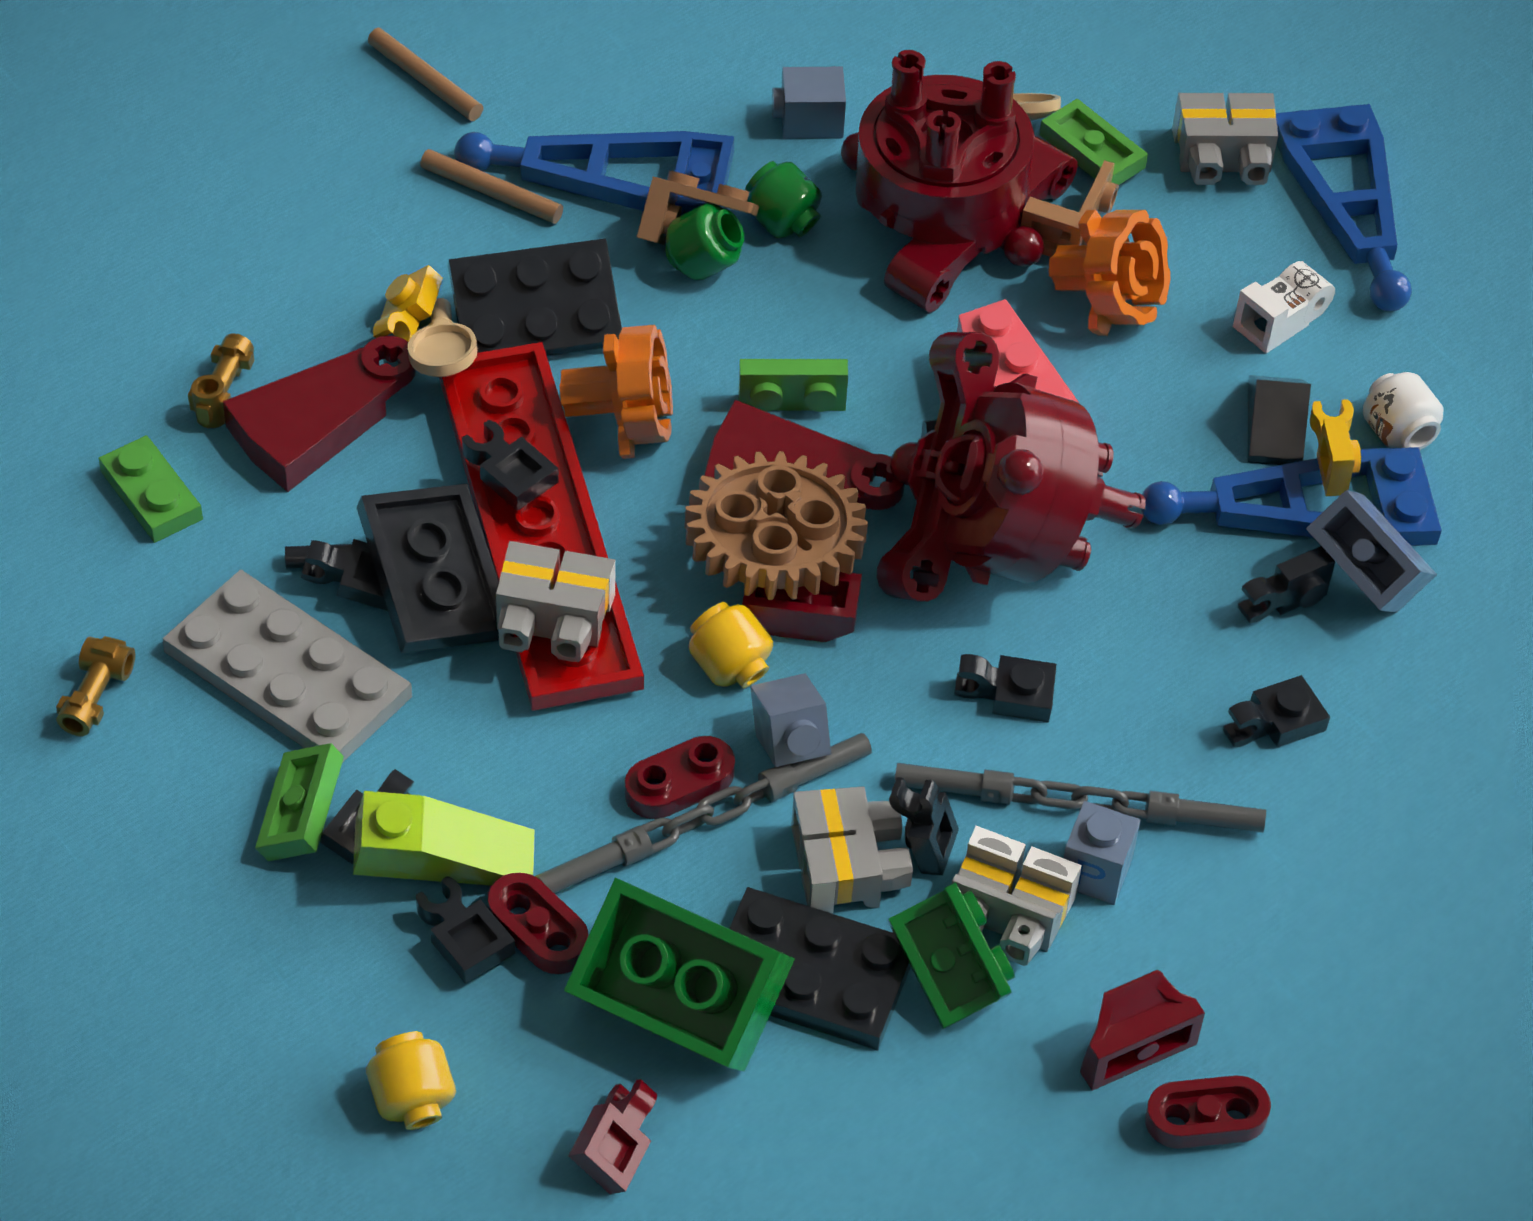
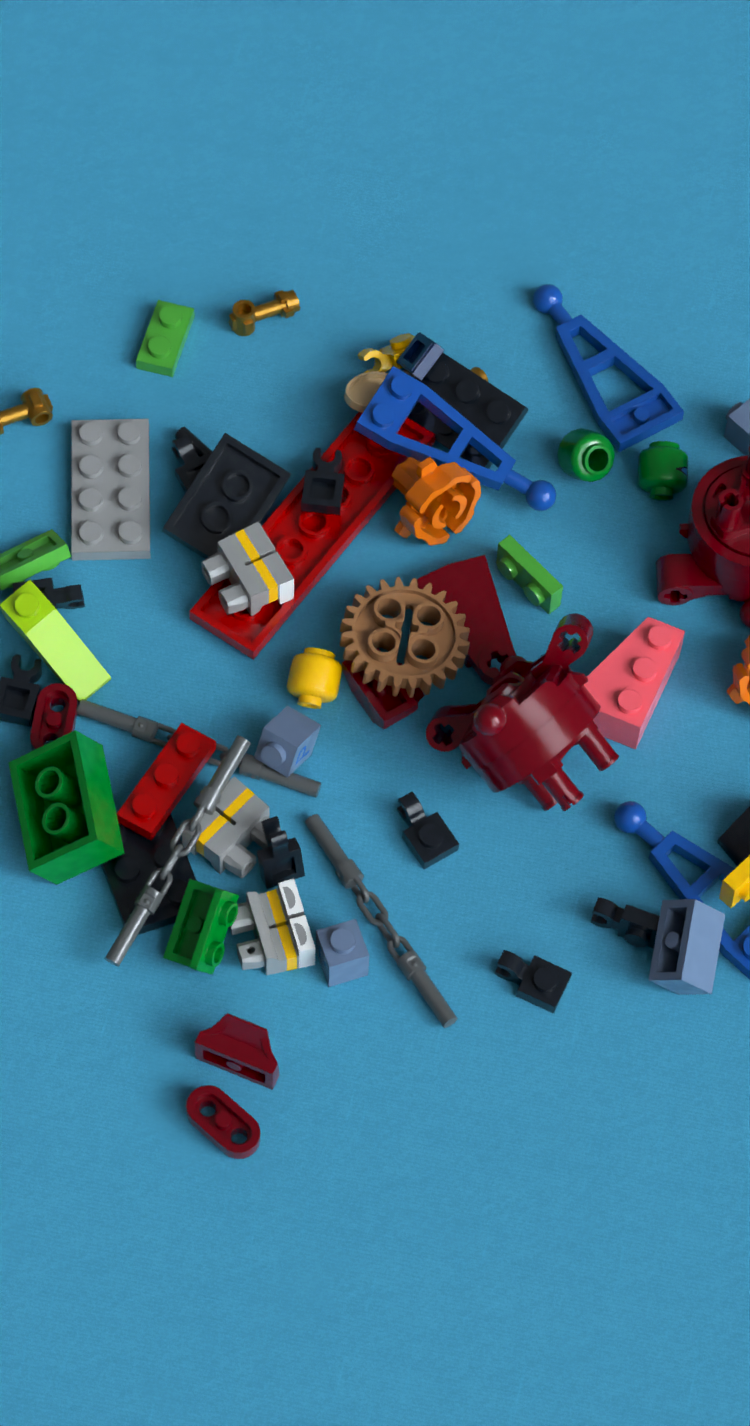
camera: 50 degrees right, 10 degrees up
dark red piece [223,336,416,492] -> none
medium nougat bar [368,27,483,121] -> none
medium nougat bar [420,149,563,224] -> none
dark red plate [625,736,735,819] -> none
medium nougat bracket [637,170,759,245] -> none
none -> dark grey piece [105,735,251,967]
none -> red plate [117,723,216,841]
none -> blue plate [354,366,556,511]
none -> dark blue tile [396,332,444,381]

